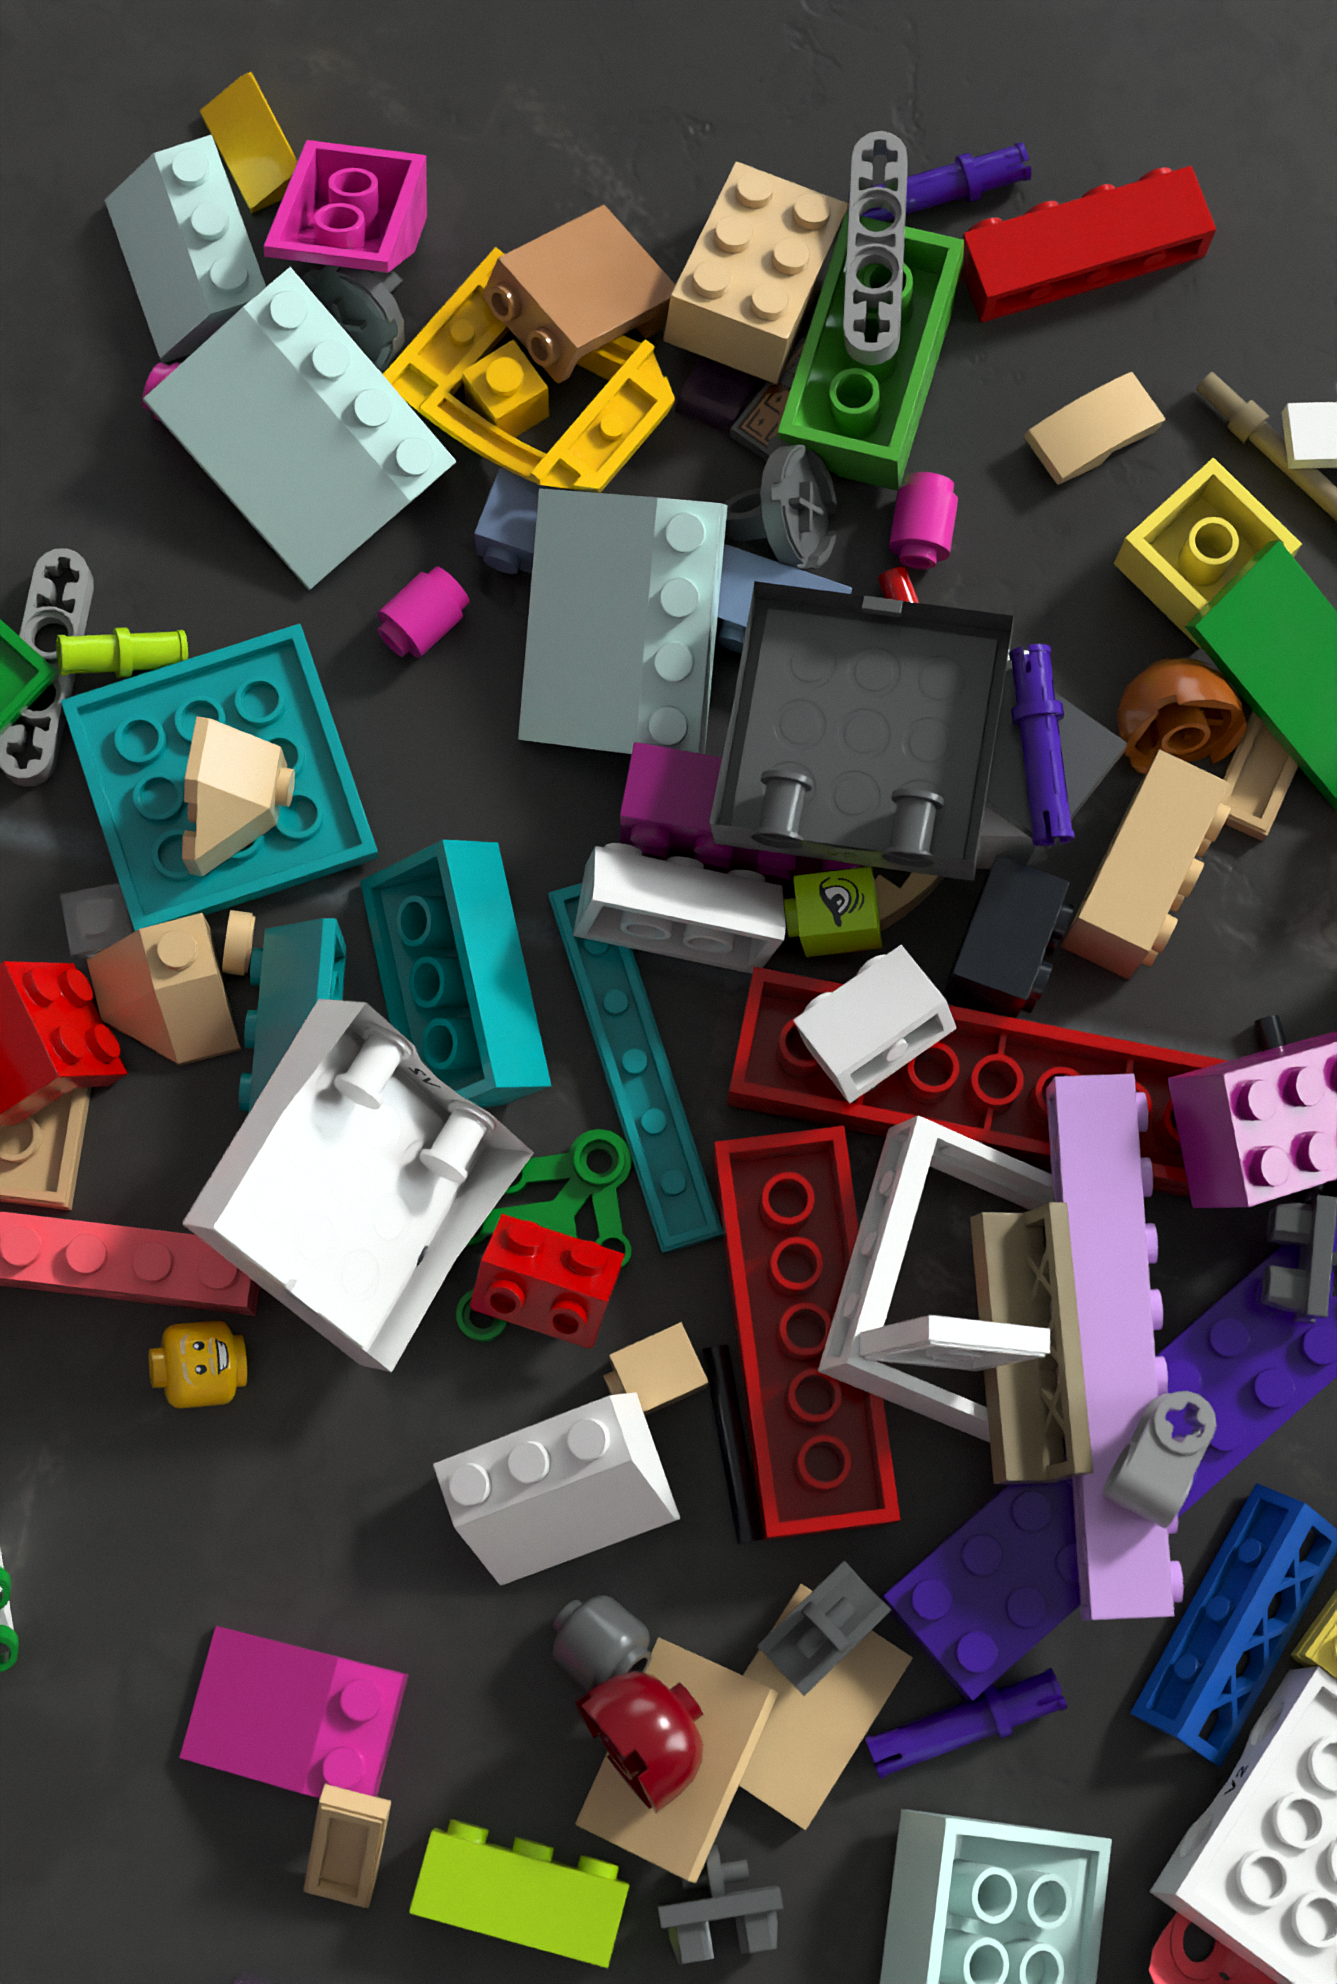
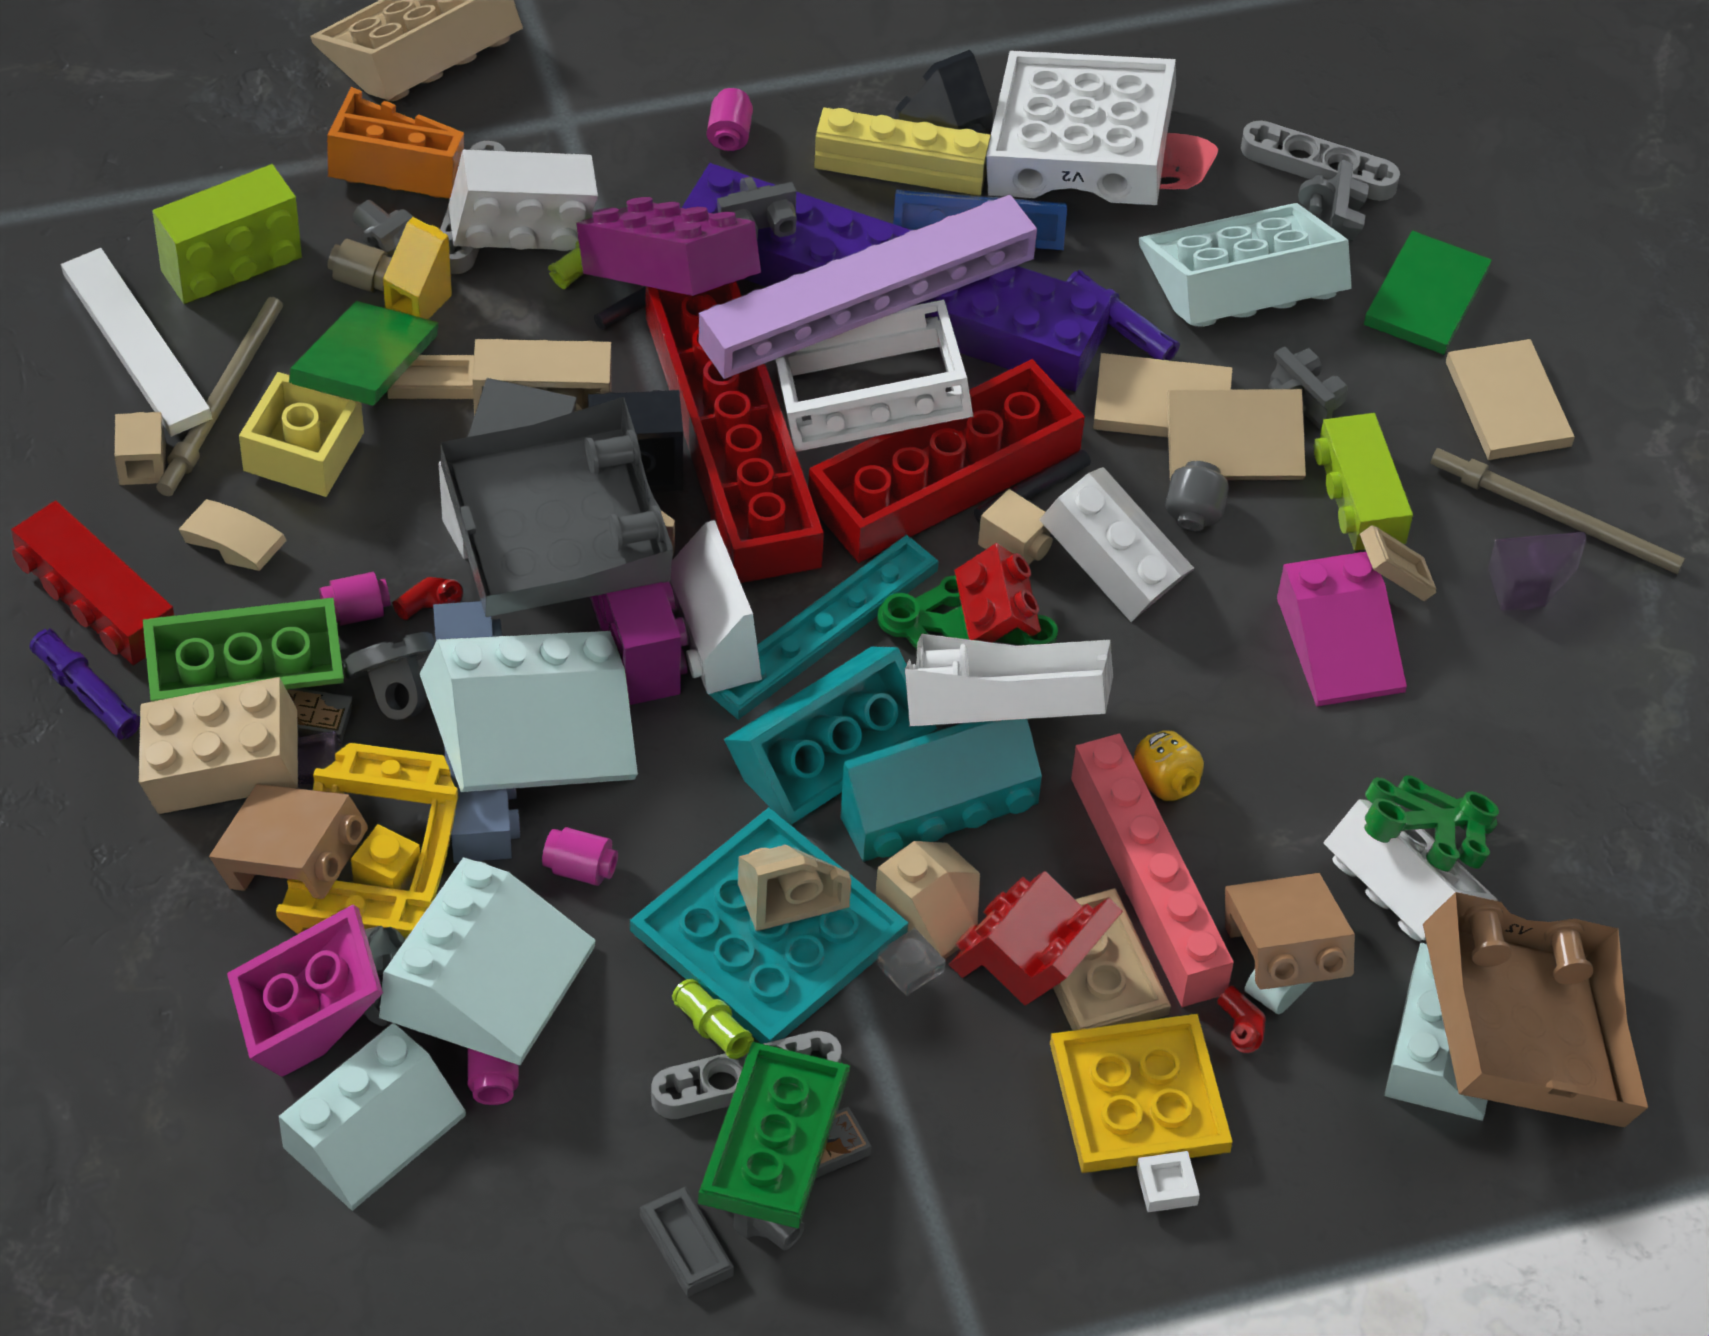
camera: 115 degrees left, 25 degrees down
yellow slope [200,72,298,214] -> none
tan tile [222,910,256,976] -> none
dark red cylinder [574,1671,703,1813] -> none
dark grey hips [757,1561,891,1696] -> none
lime brick [784,866,883,957] -> none
white brick [793,945,957,1104] -> none
light grey beam [843,131,908,365] -> none
white tile [860,1315,1050,1371] -> none
dark tan fence [970,1202,1093,1484] -> none
dark purple pin [1009,644,1075,846] -> none
light grey piece [1102,1391,1216,1529] -> none
dark orange cylinder [1116,658,1247,774] -> none
none -> tan brick [115,412,166,485]

